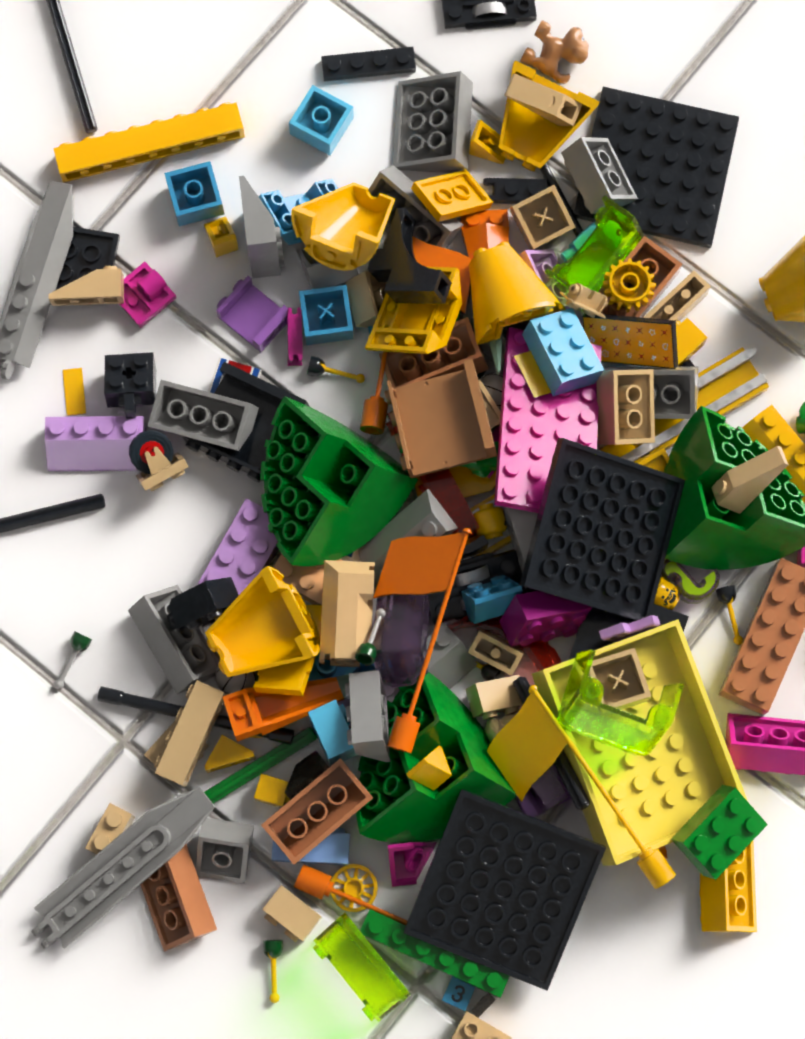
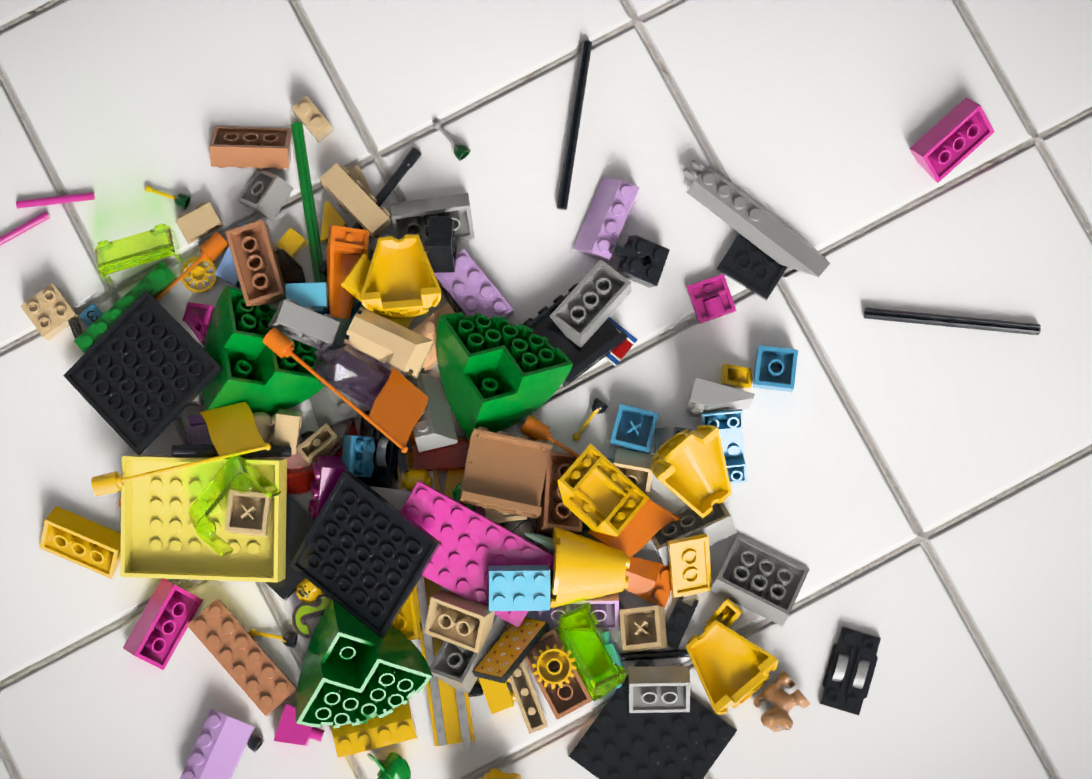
camera: 120 degrees right, 5 degrees up
light grey hinge [31,787,215,949] -> none
tan slope [49,266,124,306] -> none
yellow brick [53,102,245,183] -> none
yellow sticker [63,368,86,416] -> none
plate [129,430,189,491] -> none
medium lavender panel [216,276,288,353] -> none
dark pink piece [287,307,303,366] -> none
medium azure brick [289,85,354,156] -> none
black plate [321,47,416,81] -> none
dark green hinge [355,608,386,665] -> none
black arch [367,208,452,304] -> none
yellow slope [406,745,452,791] -> none
tan slope [504,74,582,126] -> none
yellow sticker [514,351,551,398] -> none
tan hinge [560,283,608,319] -> none
lavender tile [599,615,661,642] -> none
green brick [671,785,768,880] -> none
tan slope [711,446,788,514] -> none

